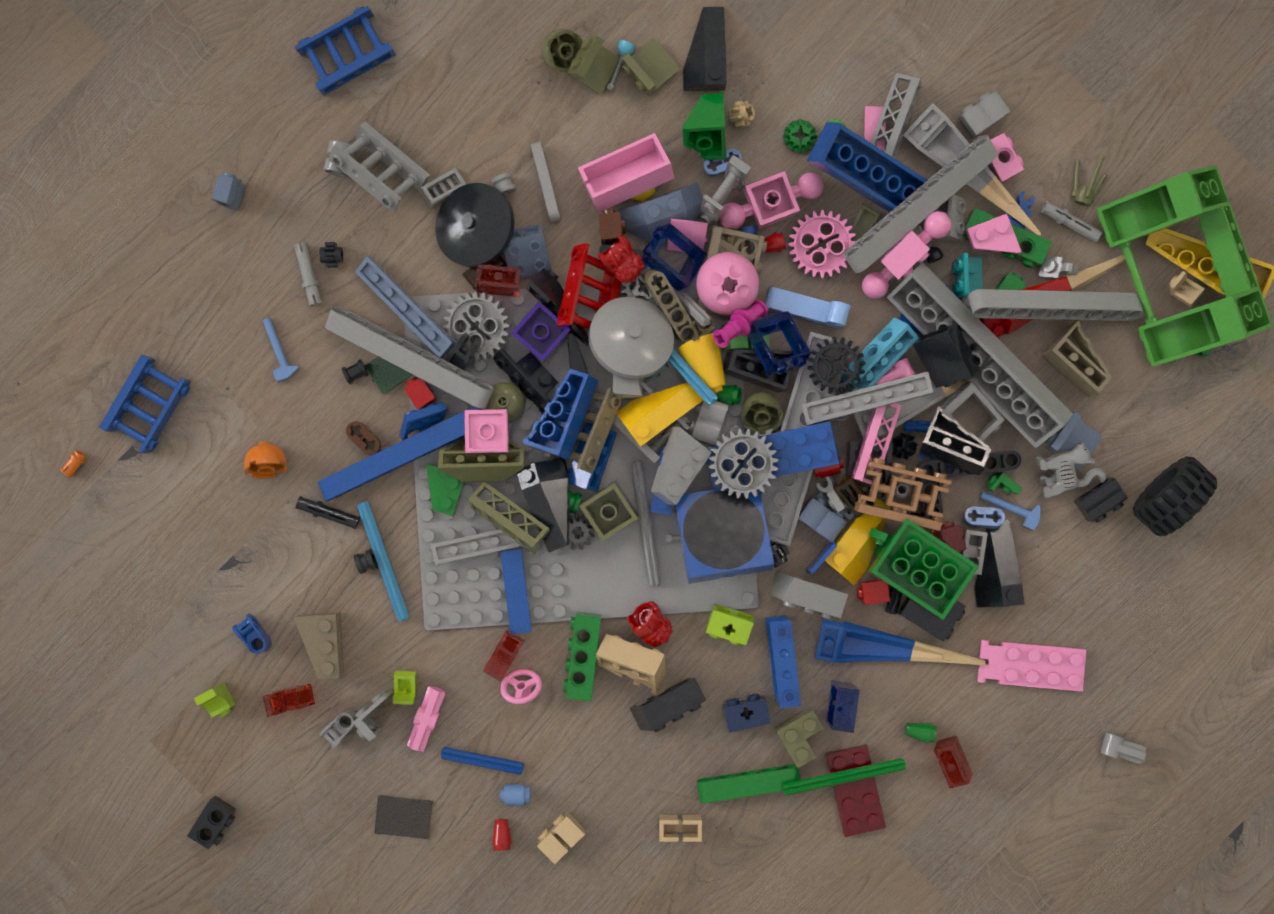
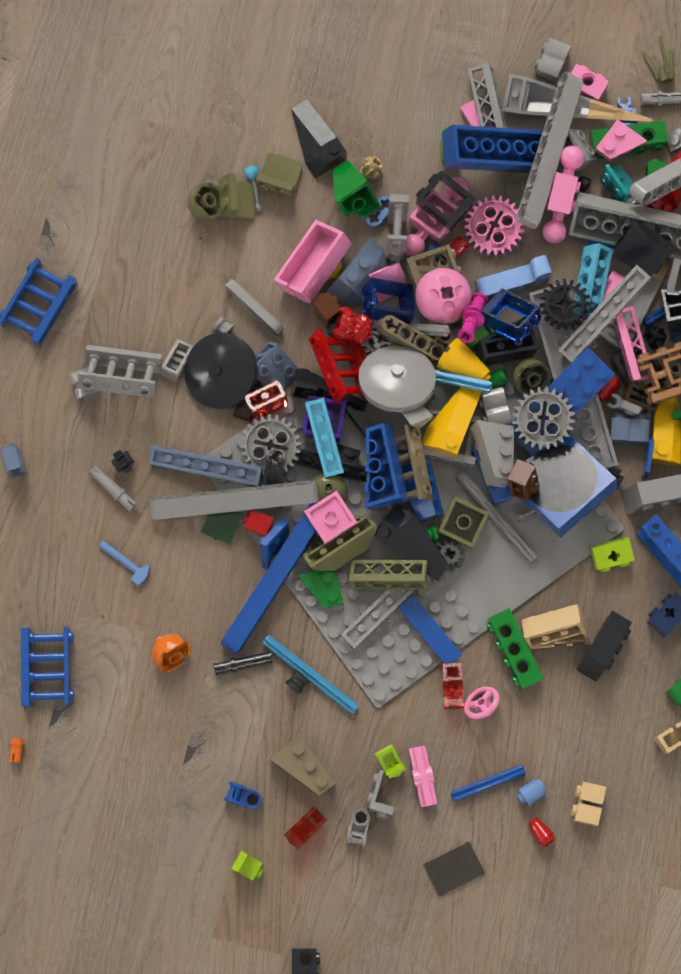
camera: 30 degrees left, 10 degrees down
black bush [342,359,369,385] -> none
reddish brown beam [346,421,381,455] -> none
red hair [627,601,673,648] -> none
green gear [783,119,817,153] -> none
none -> medium azure plate [305,397,344,477]
none -> black window [416,171,476,231]
none -> reddish brown brick [507,459,540,502]

